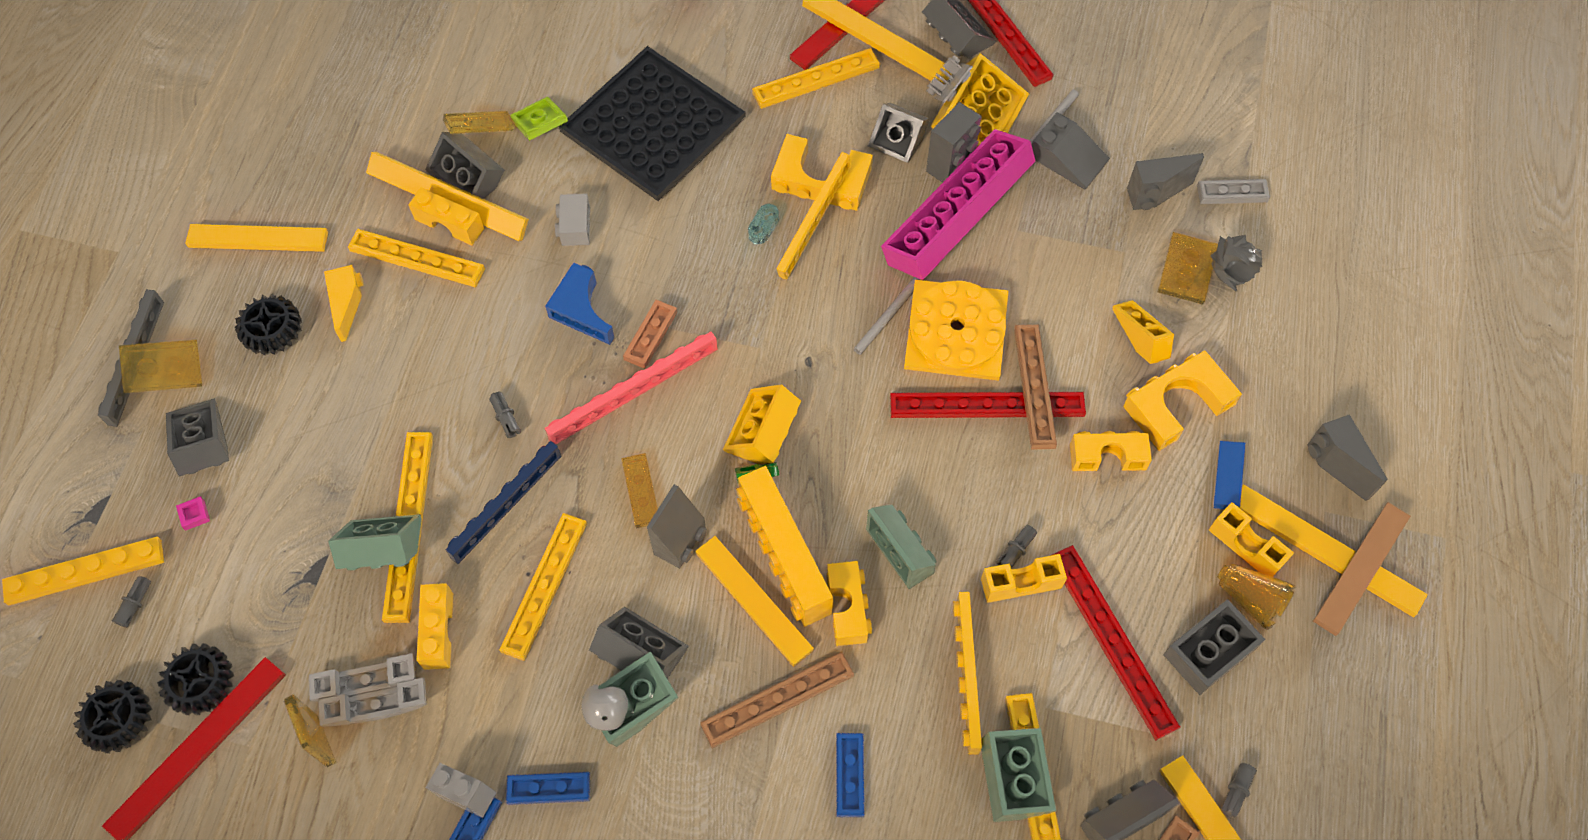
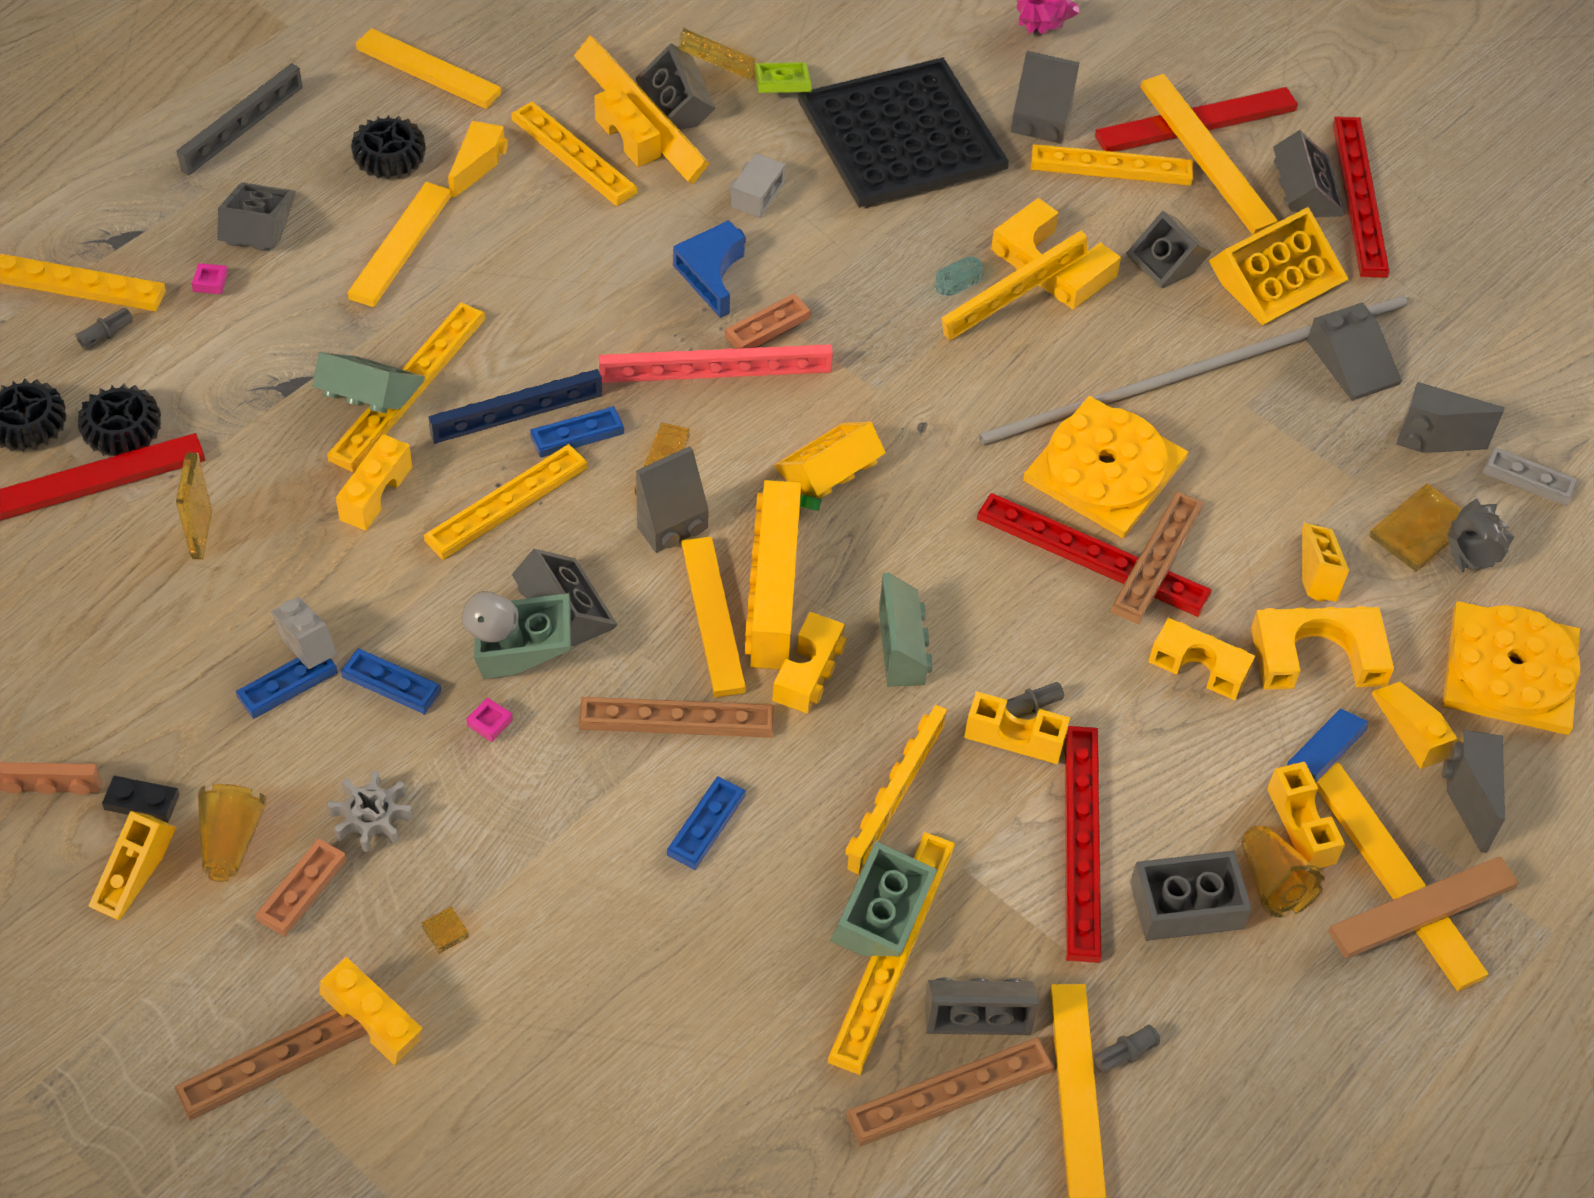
camera: 25 degrees right, 10 degrees down
clear yellow tile [119,340,202,393] -> none
light grey slope [309,653,416,702] -> none
light grey slope [319,678,427,727] -> none
dark grey axle [489,391,521,438] -> none
dark pink brick [881,129,1035,280] -> none
light grey hinge [926,55,972,103] -> none
dark grey brick [926,102,981,183] -> none
none -> yellow tile [347,182,451,308]
none -> dark pink plate [466,697,513,742]
none -> blue tile [530,406,624,458]
none -> dark grey slope [1011,51,1080,144]
none -> yellow slope [1372,682,1458,769]
none -> yellow piece [1442,601,1580,735]

